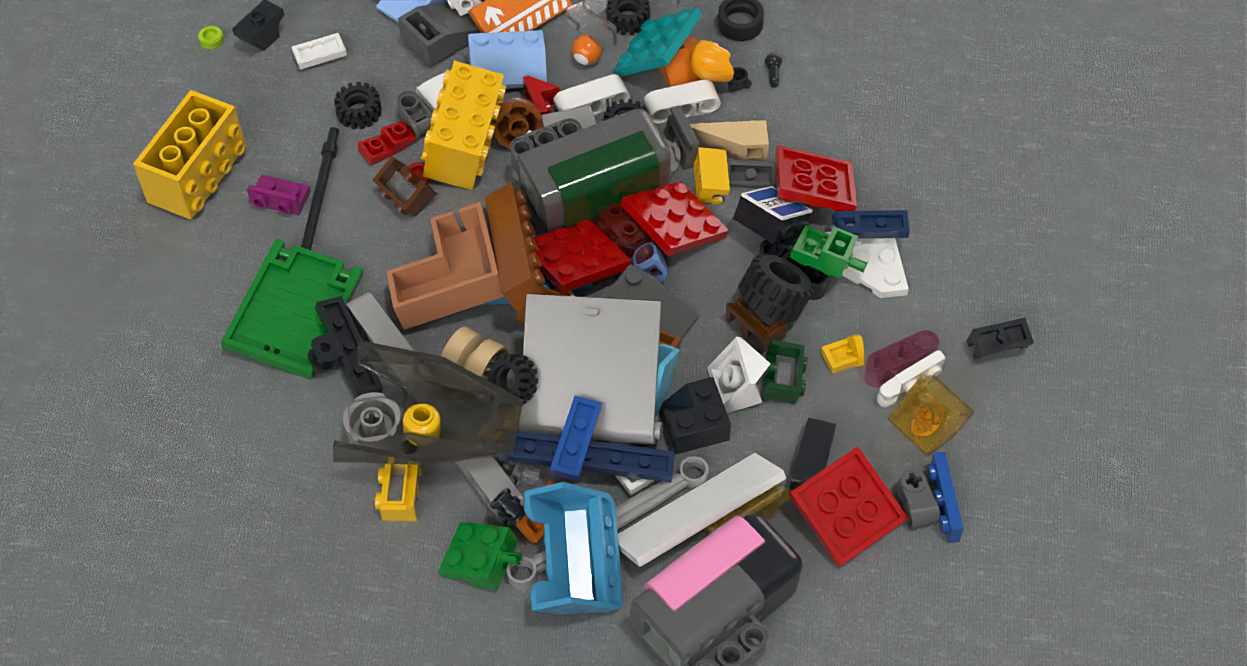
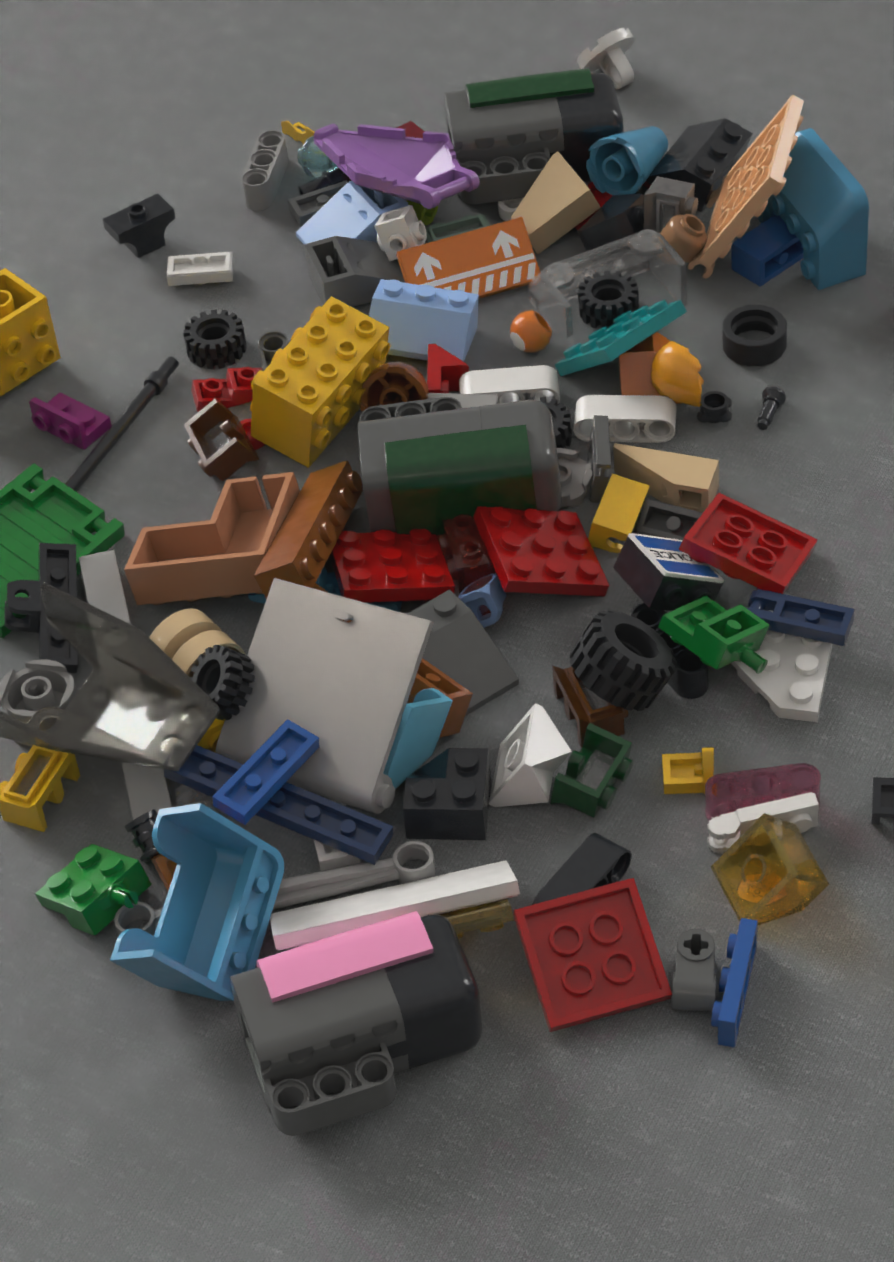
camera: 25 degrees right, 10 degrees down
lime tile [198,26,224,50] -> none
yellow head [403,403,441,447] -> none

